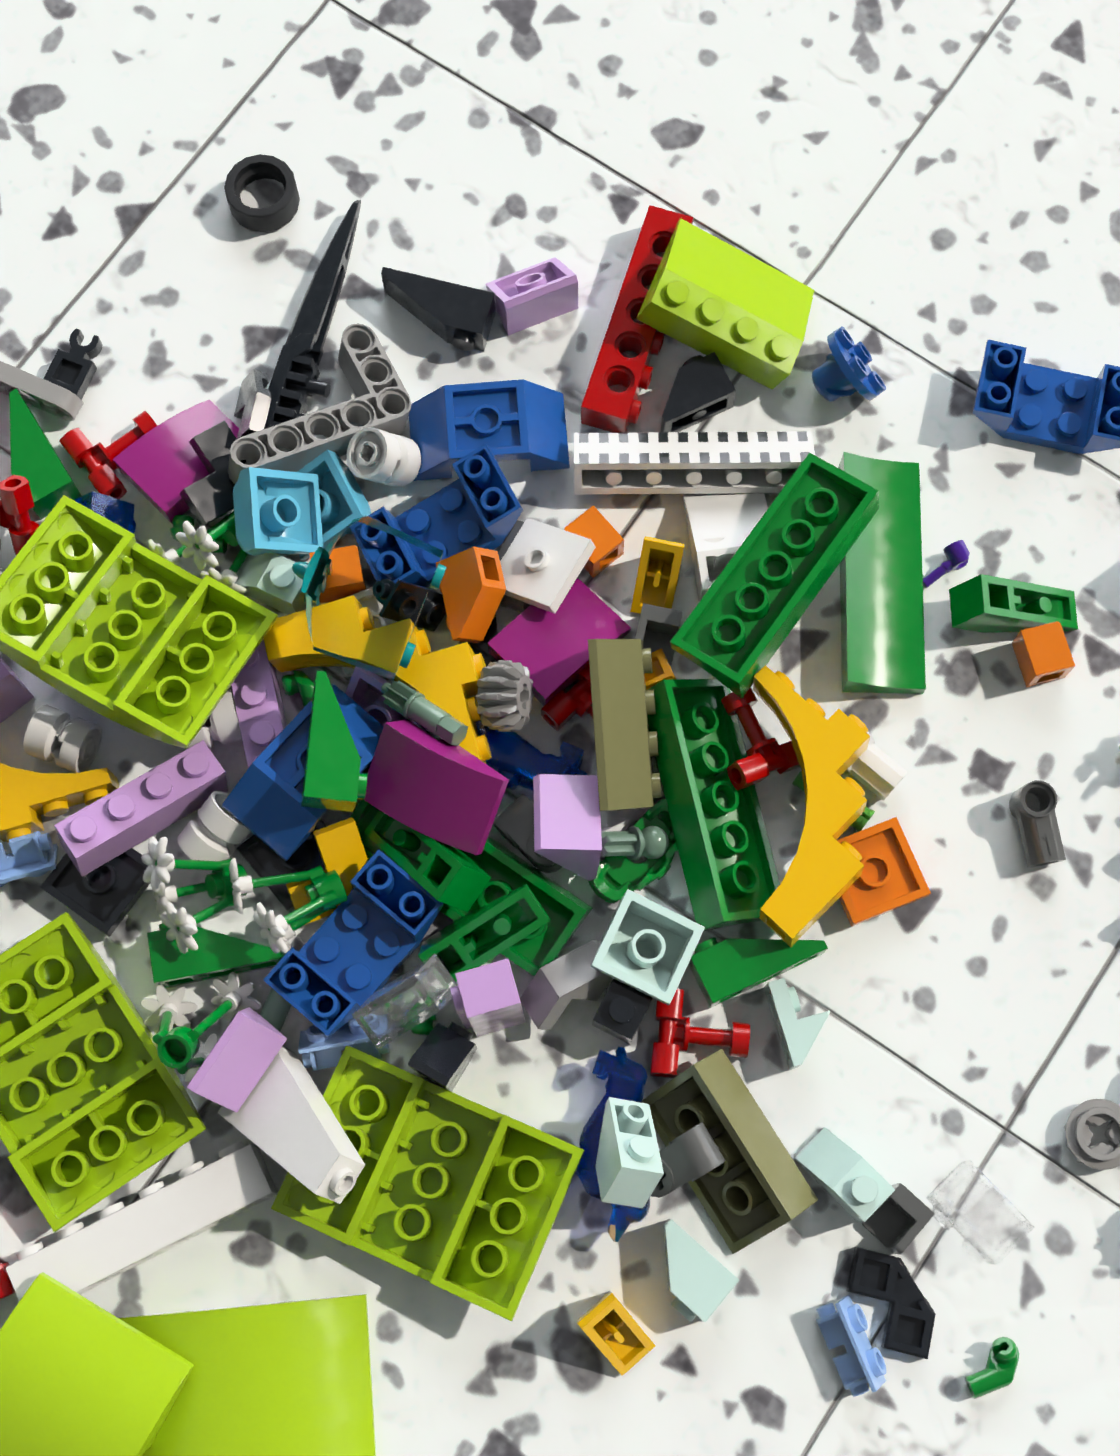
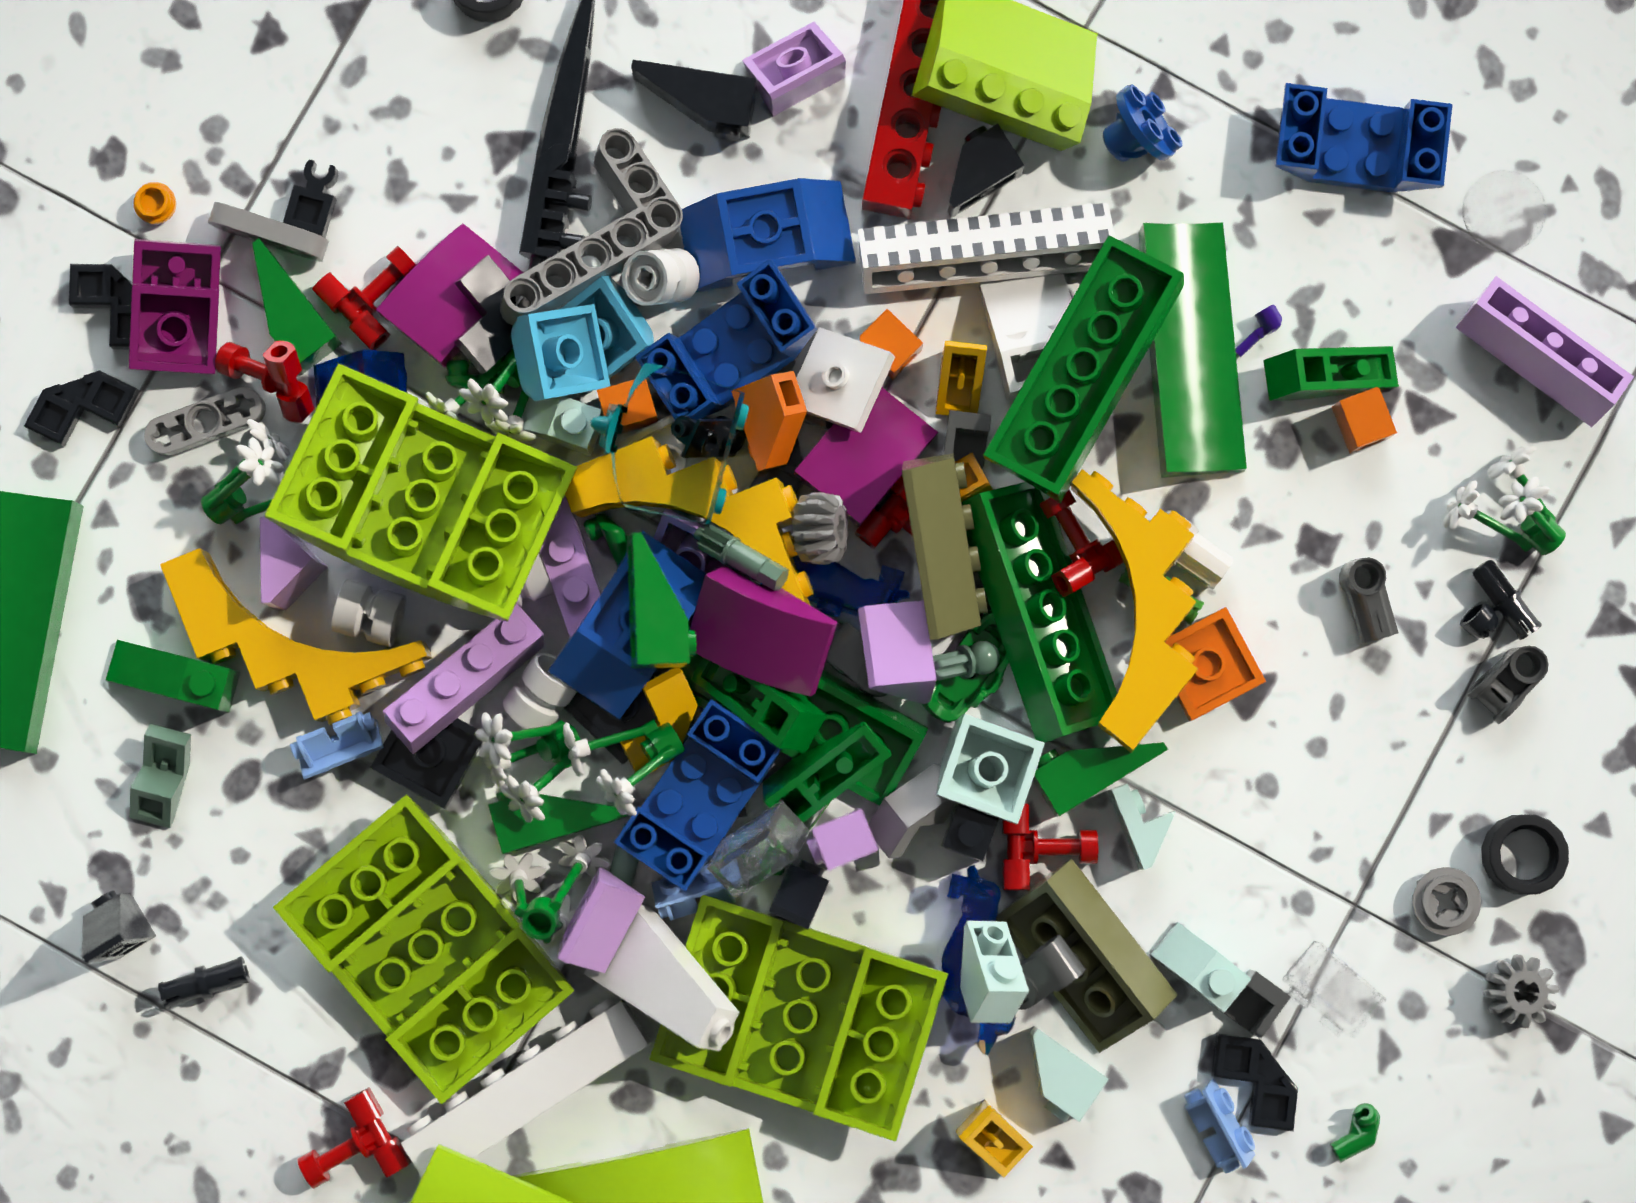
camera: 10 degrees left, 10 degrees up
tile [234,369,271,439] -> none

